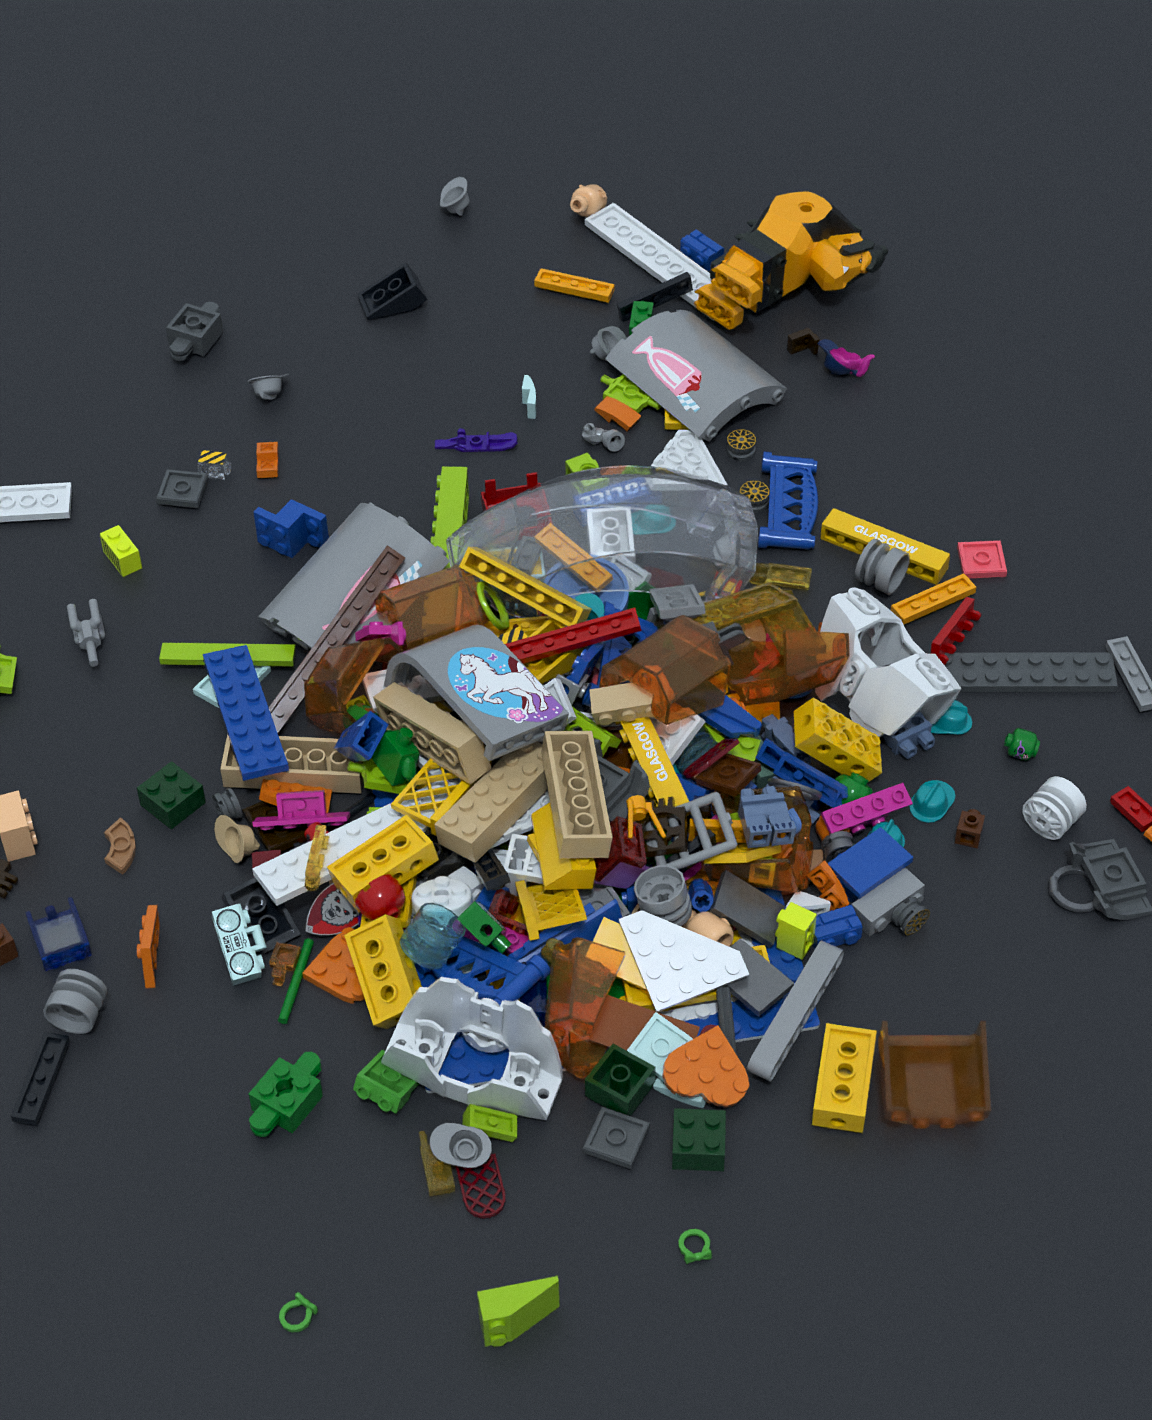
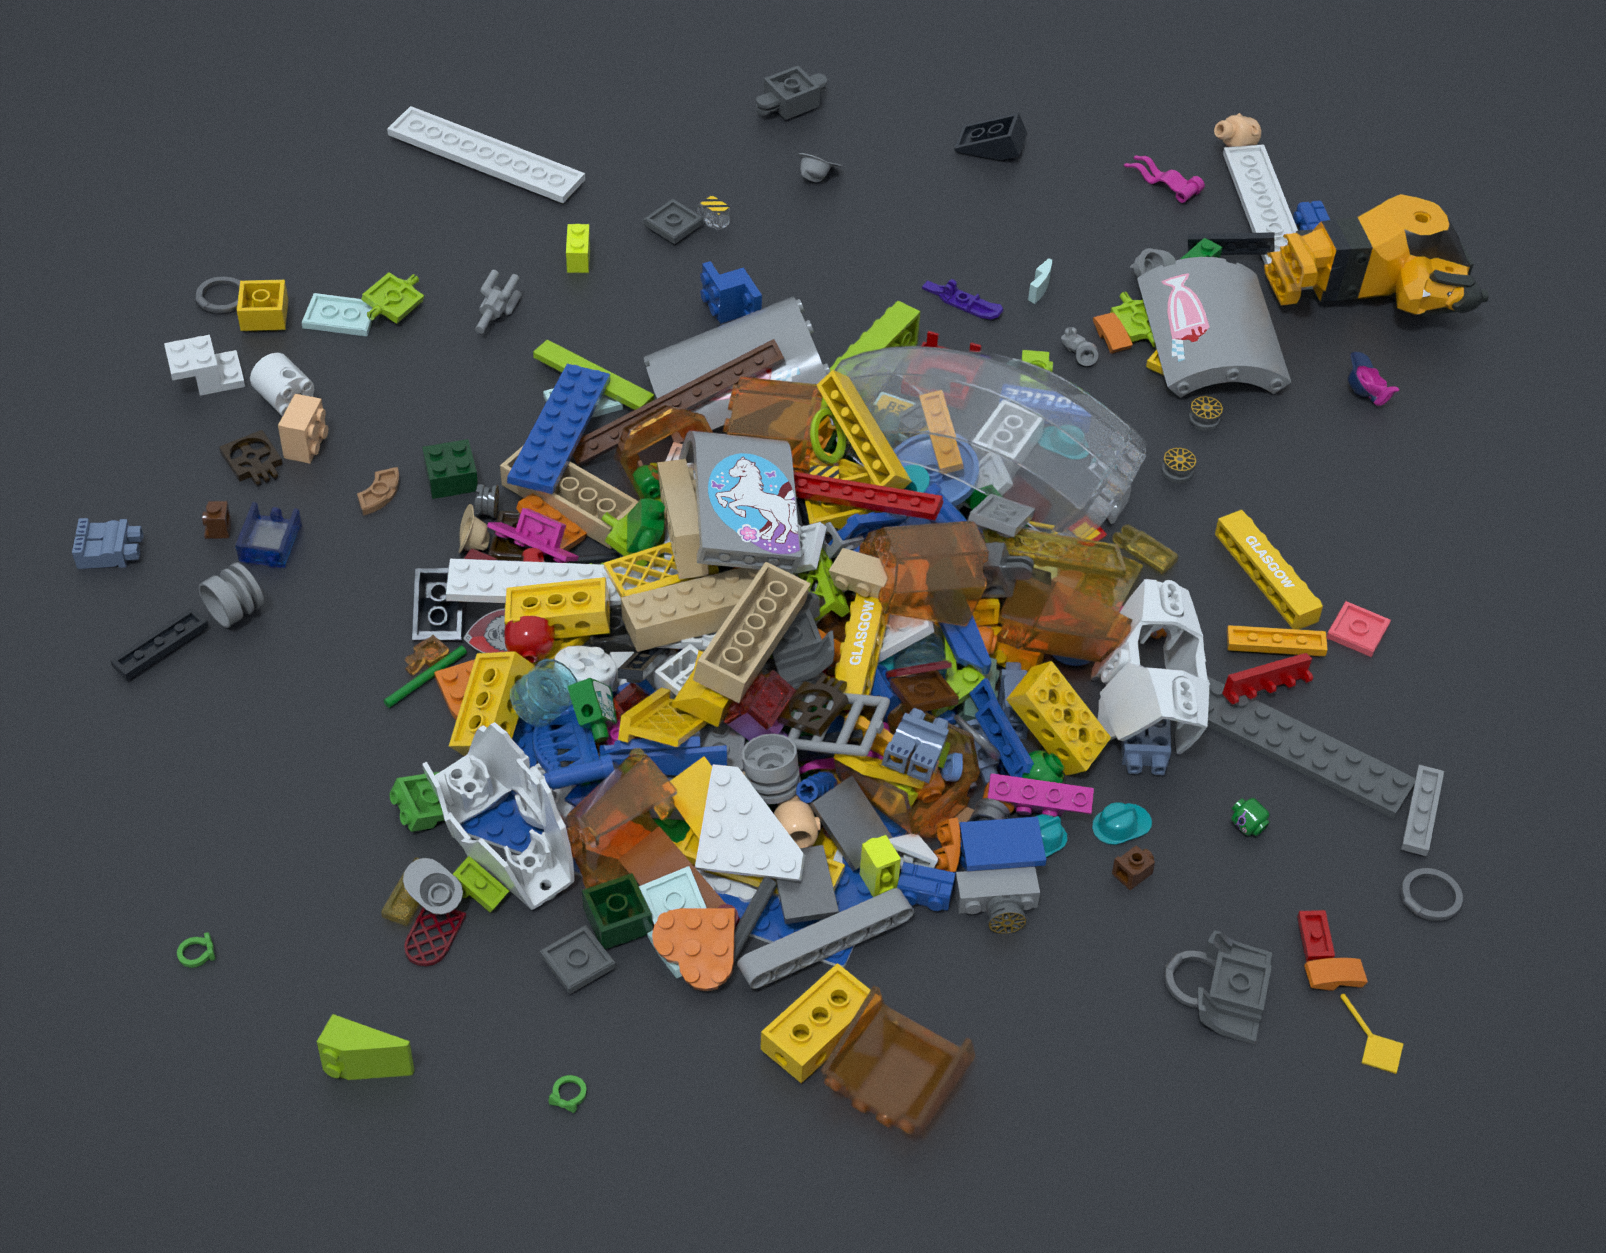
camera: 30 degrees right, 0 degrees up
orange wing [137,905,160,988] -> none
light aqua piece [212,904,267,986] -> none
green brick [249,1052,323,1137] -> none
orange slope [256,442,278,478] -> none
clear yellow hinge [305,824,330,892] -> none
blue slope [334,711,389,762] -> none
dark pink bracket [355,621,406,658] -> none
light grey piece [440,177,470,216] -> none
light orange plate [534,268,615,303] -> none
light orange plant [626,795,666,847] -> none
white plate [643,430,727,491] -> none
dark green brick [672,1108,726,1171] -> none
blue piece [758,451,818,550] -> none
dark brown bracket [787,328,820,355] -> none
light grey wheel [855,539,910,595] -> none
teal piece [931,700,972,735] -> none
white wheel [1022,776,1087,840] -> none
none -> dark pink flag [1124,155,1205,203]

